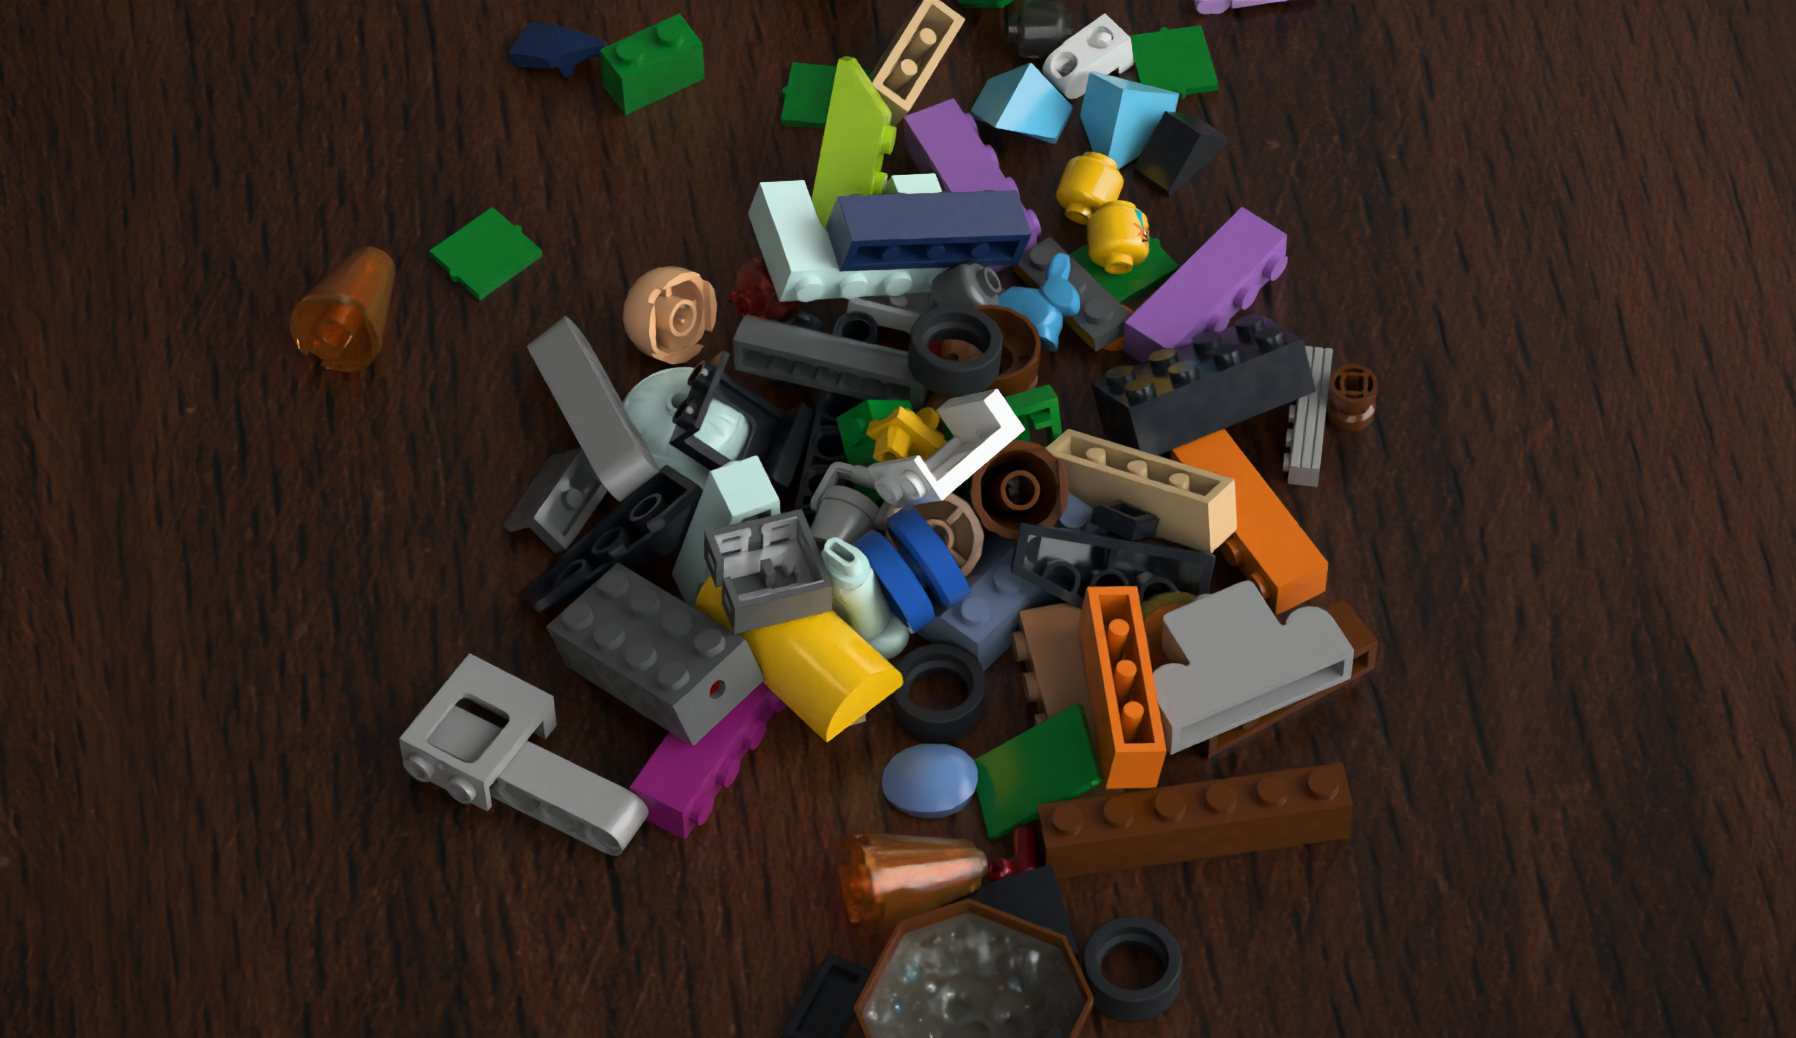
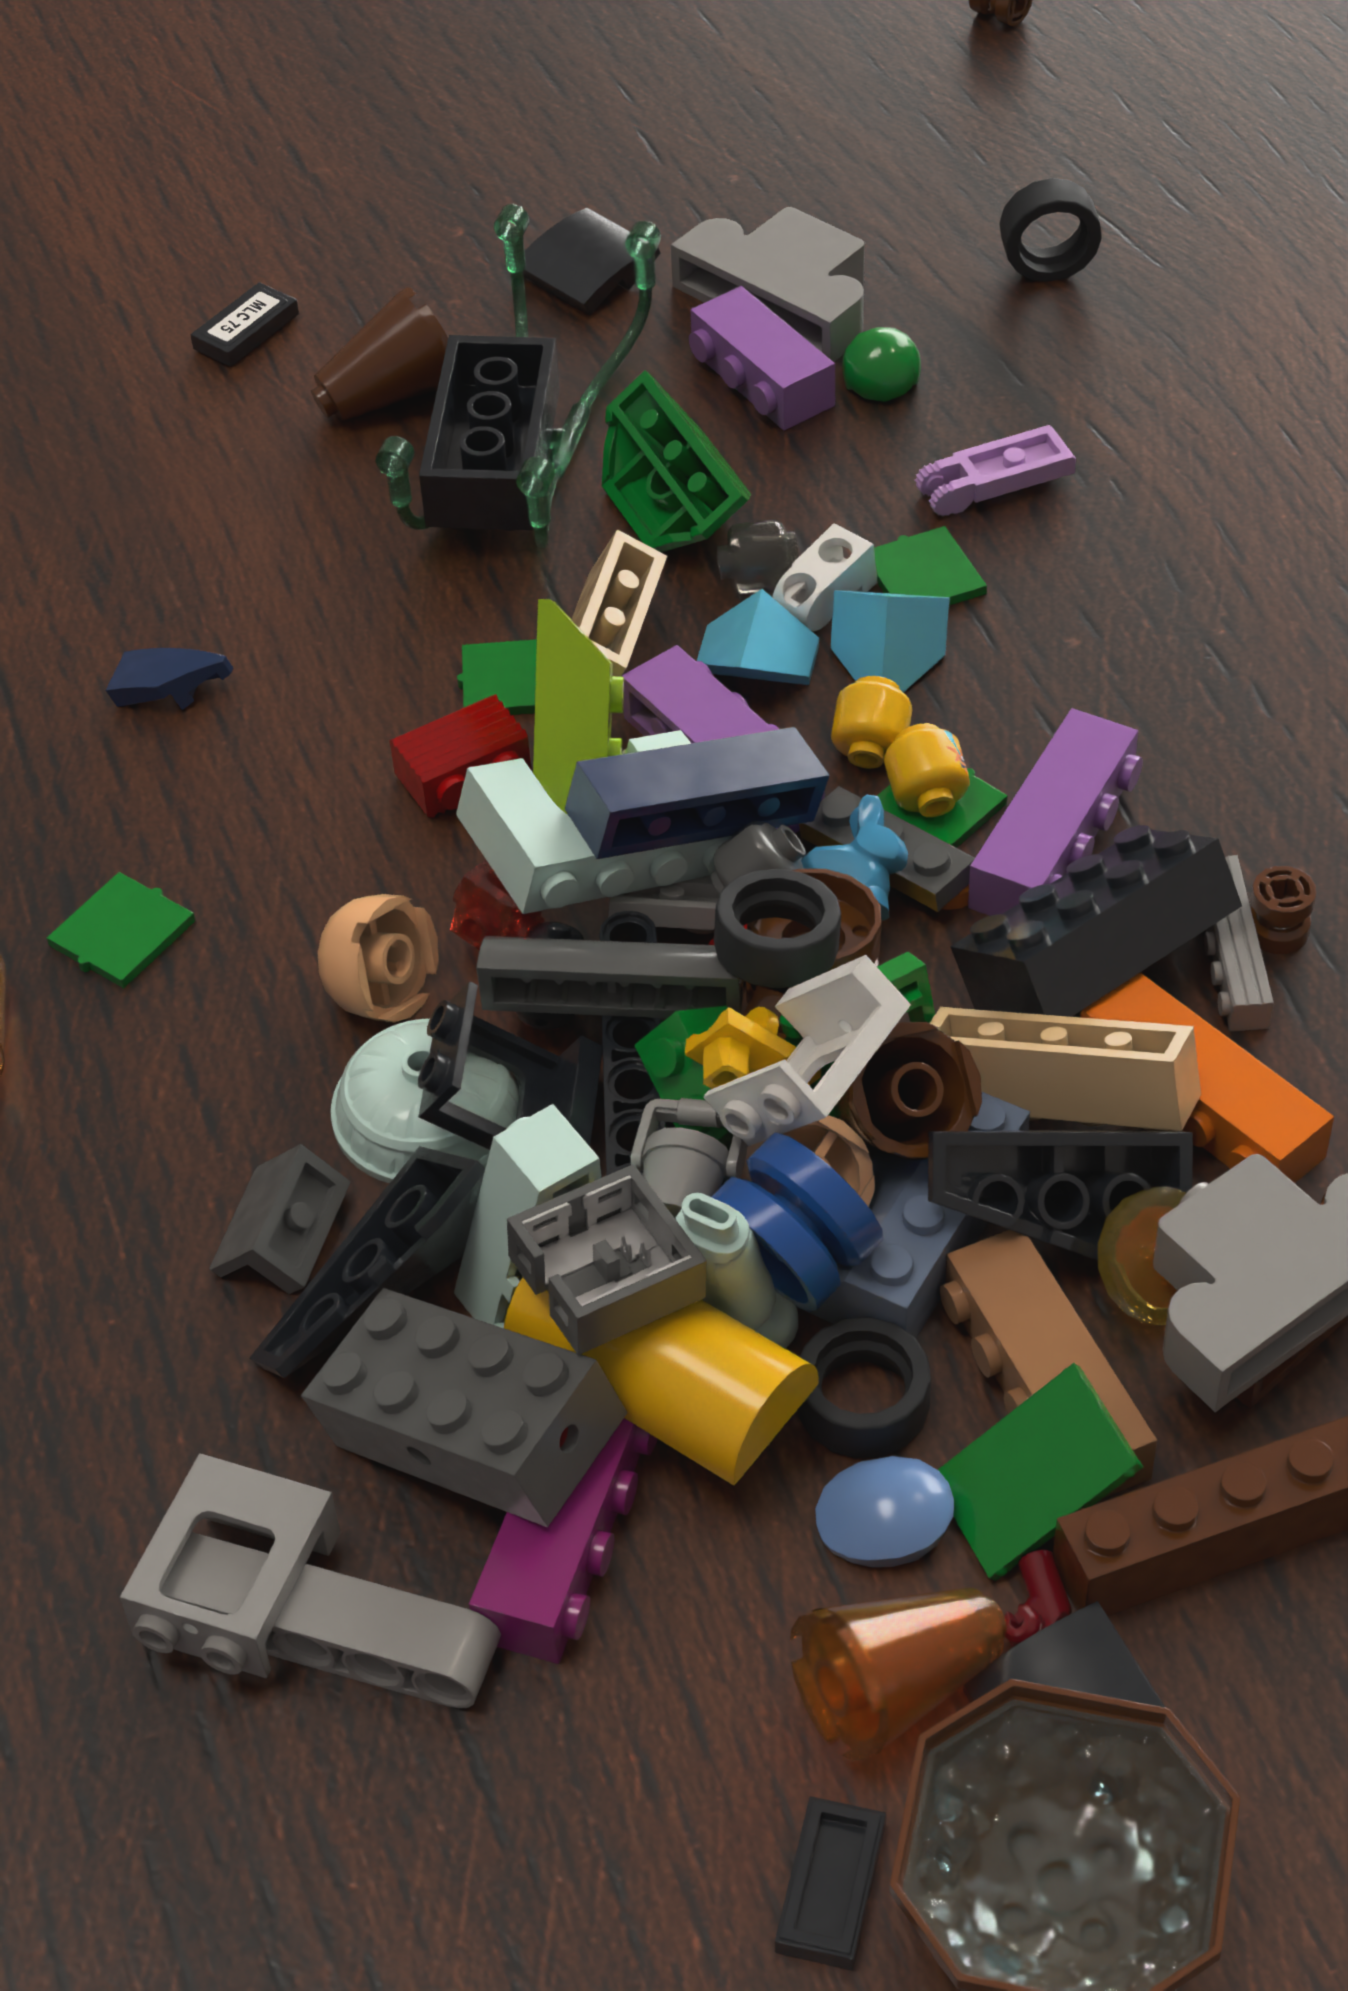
camera: 10 degrees left, 5 degrees down
light grey beam [527,316,660,502] -> none
green brick [600,13,705,116] -> none
orange brick [1078,586,1167,789] -> none
black tyre [1082,916,1182,1022] -> none
black tile [1090,500,1160,541] -> none
black slope [1133,111,1229,197] -> none
none -> red brick [389,694,532,818]

